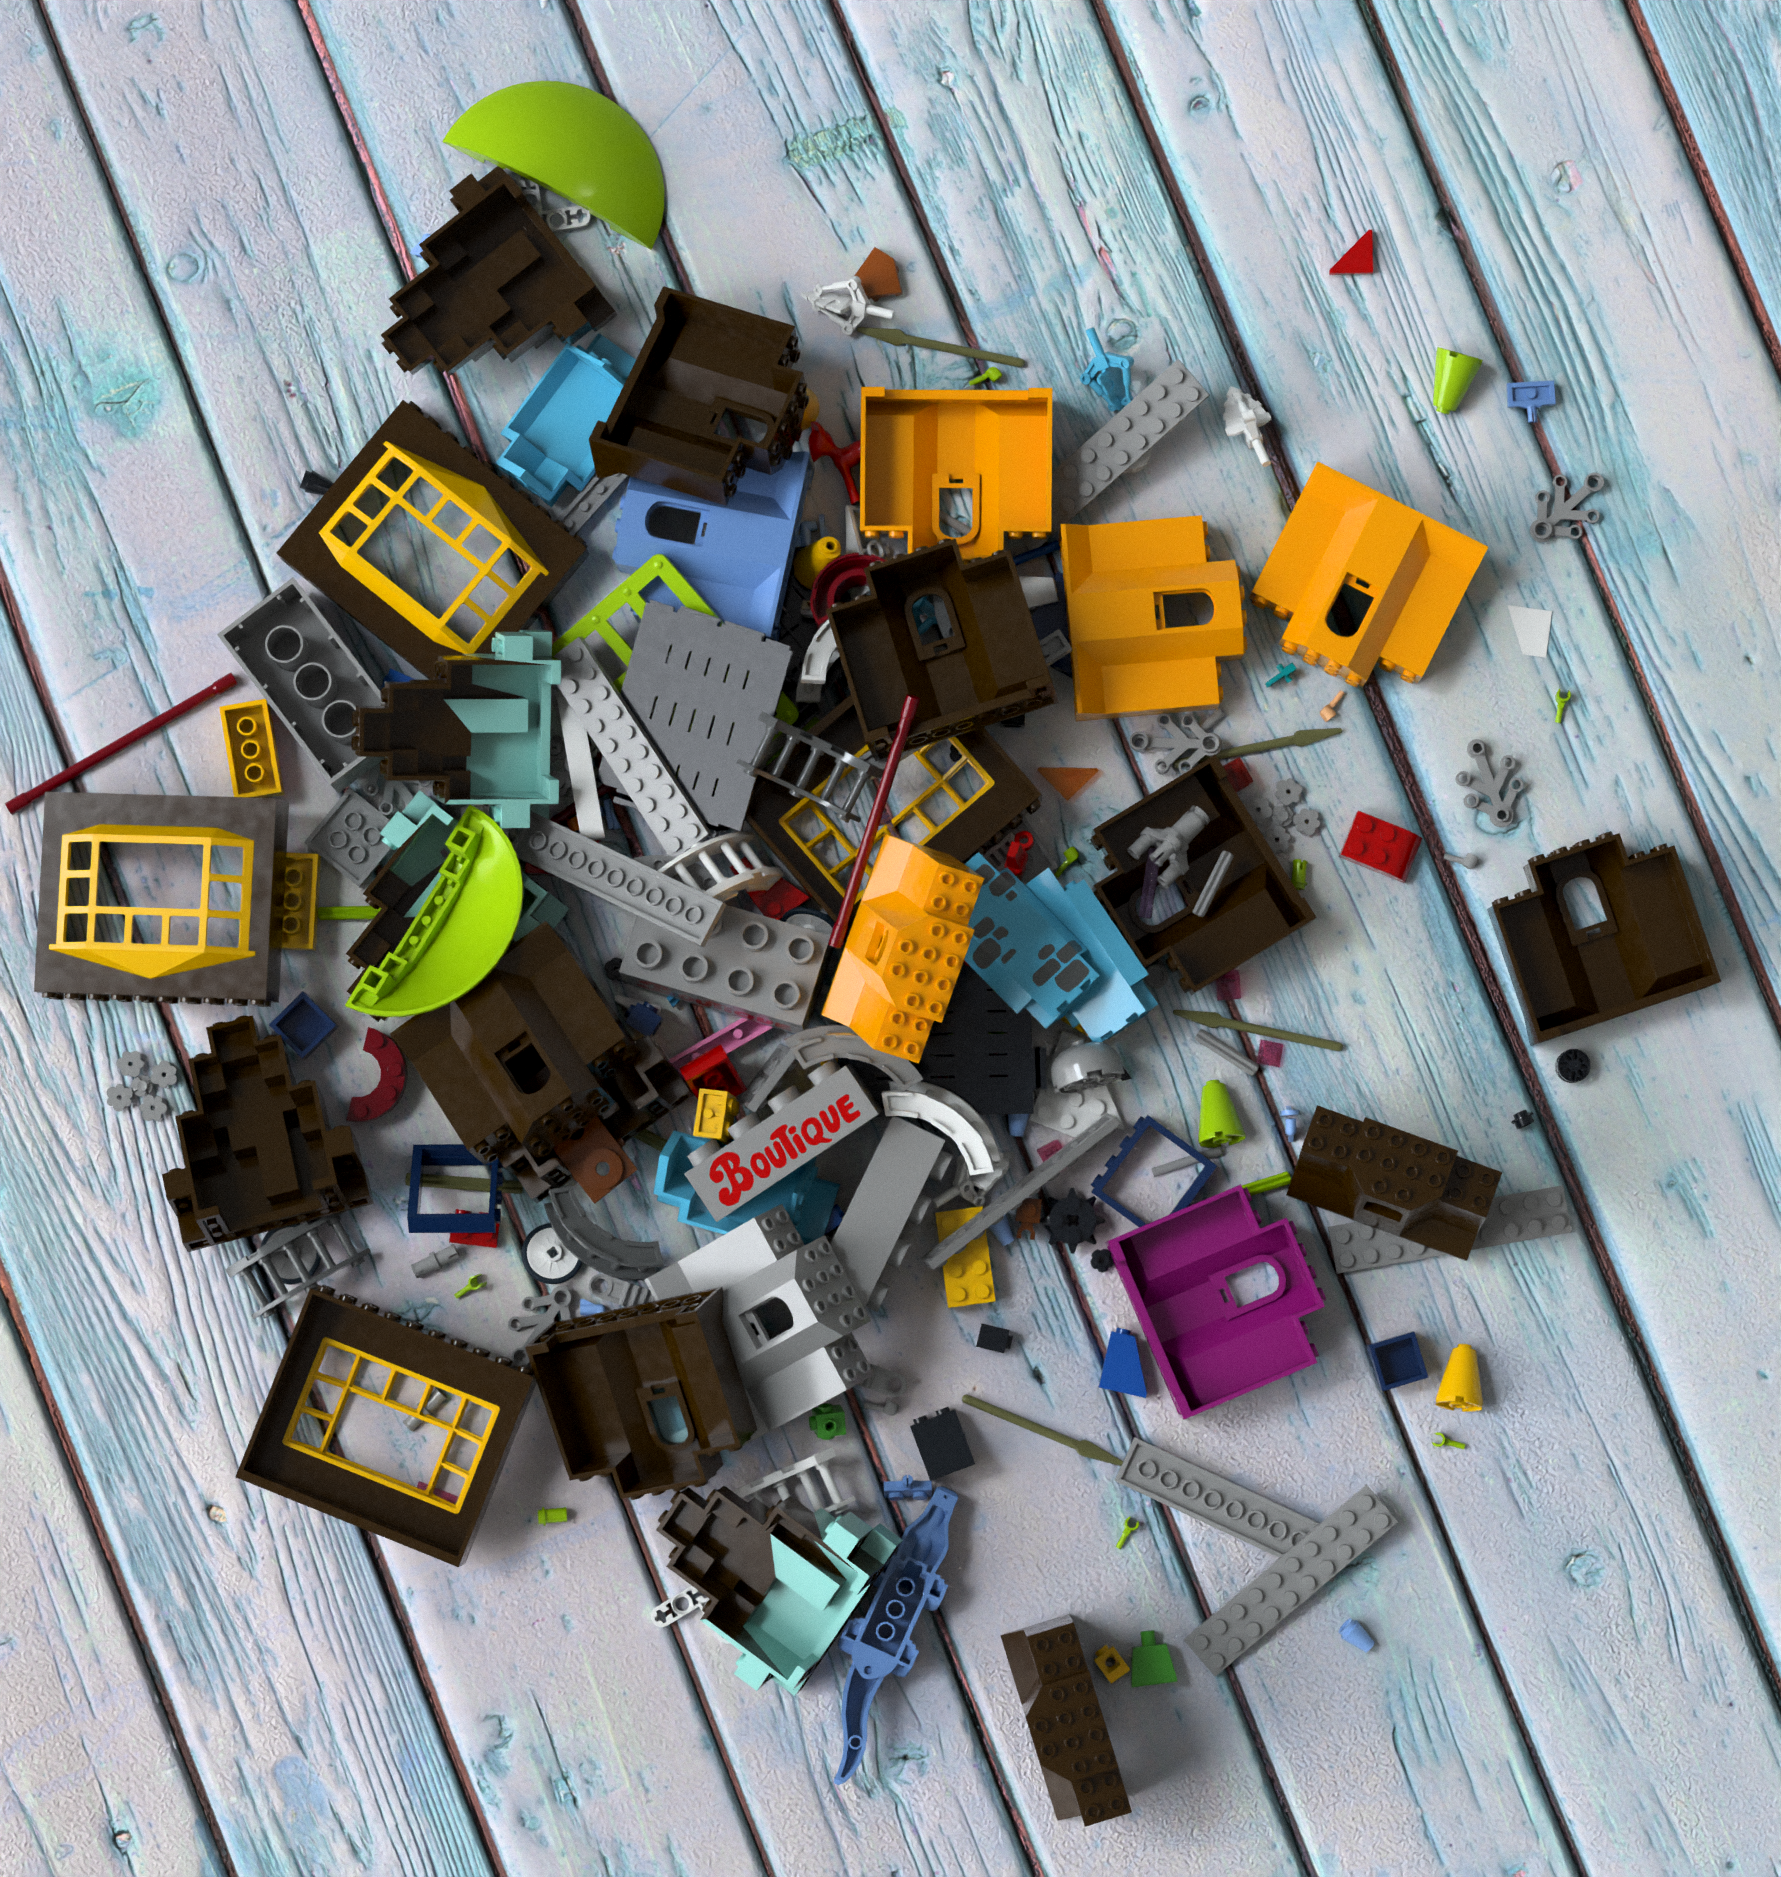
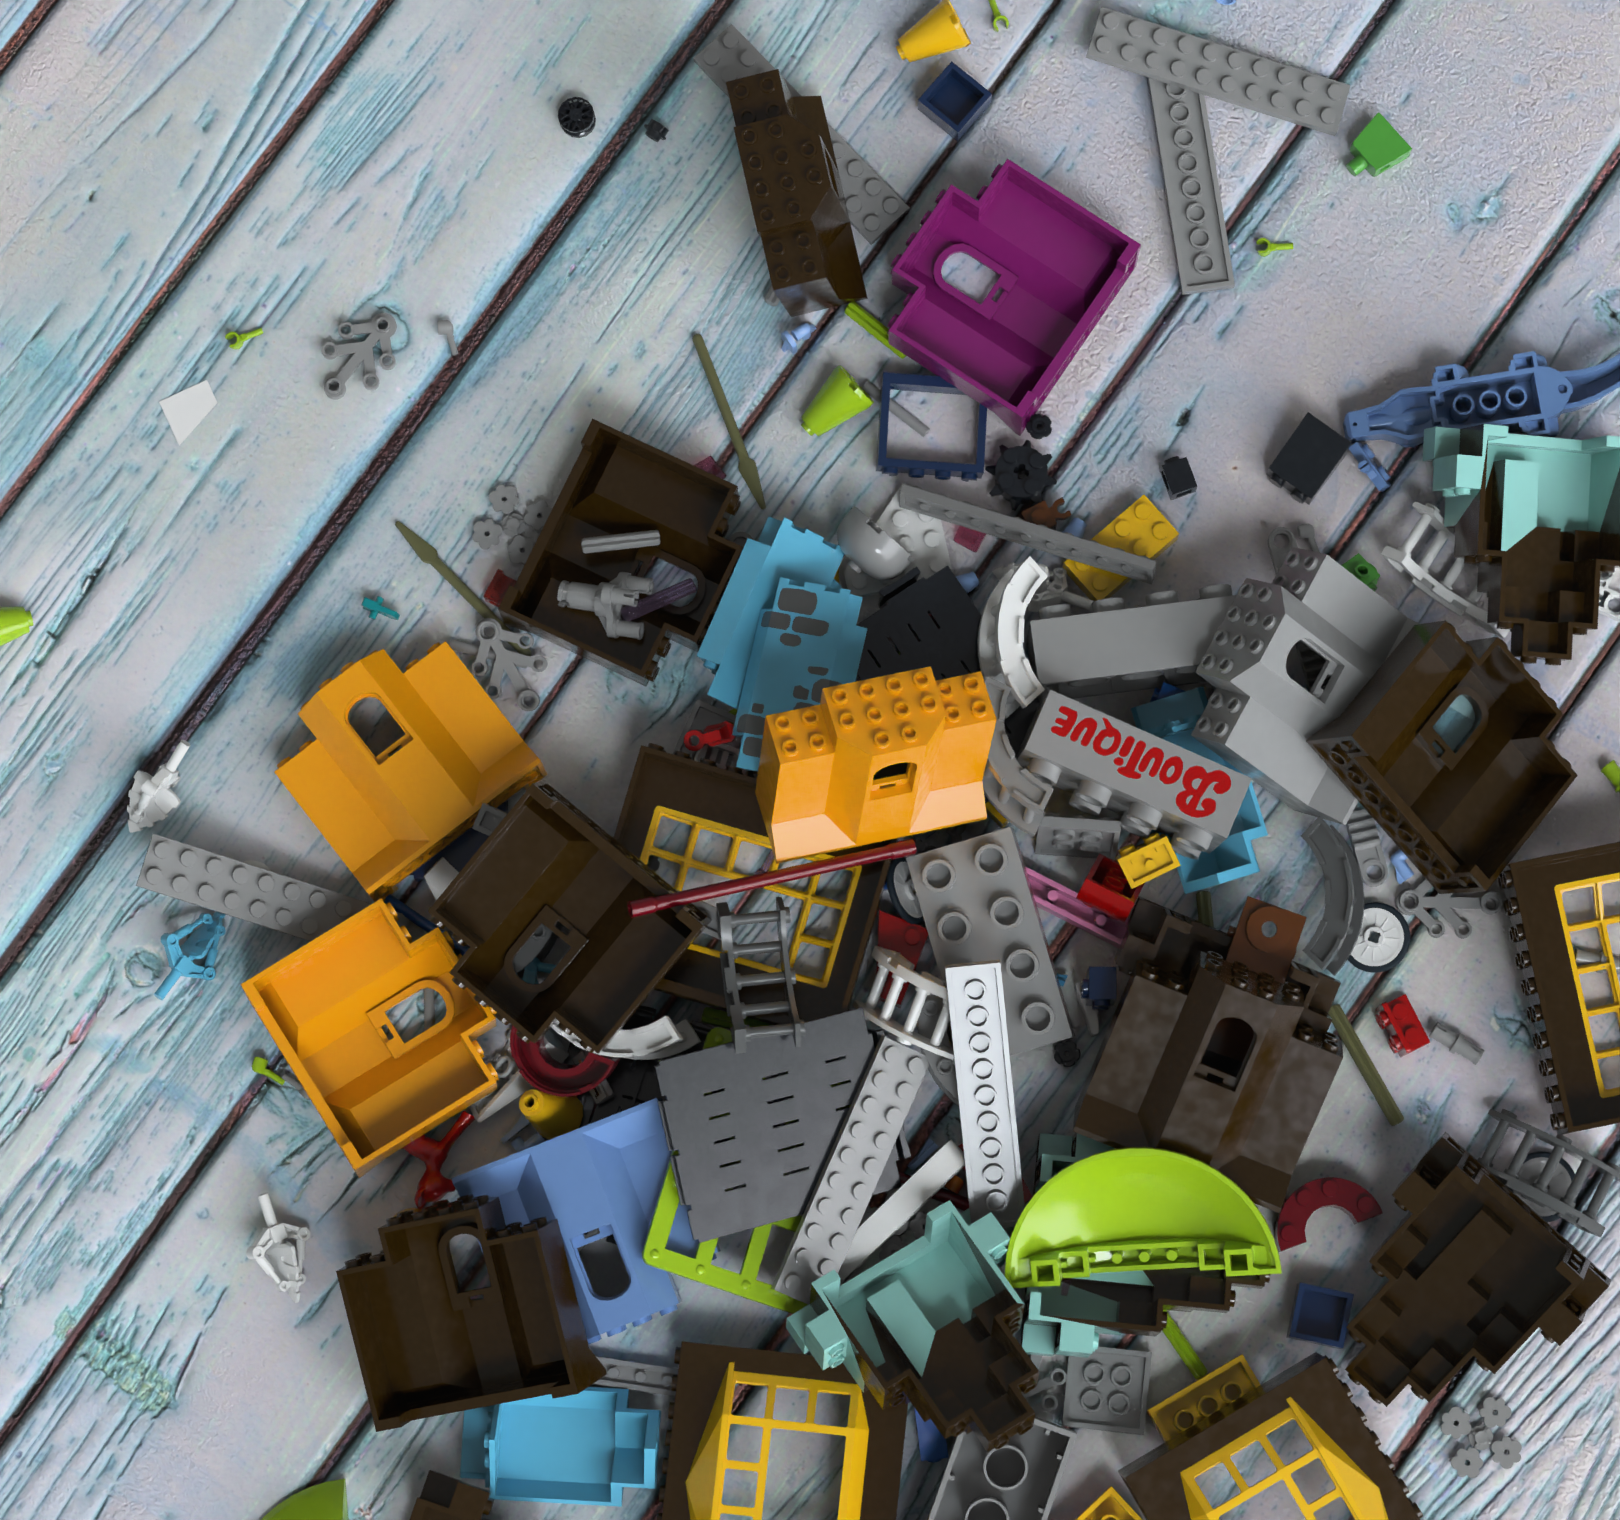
camera: 120 degrees left, 5 degrees down
dark blue window [407,1144,504,1233] -> none
lime hand [454,1274,487,1299] -> none
dark orange slope [854,247,903,302] -> none
olive piece [857,327,1025,367] -> none
olive piece [962,1394,1123,1466] -> none
dark brown panel [1000,1614,1132,1827] -> none
clear orange tile [1037,767,1099,801] -> none
lime hand [1054,847,1079,878] -> none
yellow brick [1093,1645,1130,1684] -> none
blue slope [1098,1328,1147,1398] -> none
light grey axle [1195,1029,1259,1076] -> none
light orange panel [1249,461,1488,688] -> none
clear pink slope [1256,1039,1283,1067] -> none
lime pin [1291,859,1308,890] -> none
light nougat hand [1320,690,1345,722] -> none
red brick [1339,811,1422,883] -> none
dark brown panel [1487,831,1721,1046] -> none
light grey plant [1530,472,1604,542] -> none

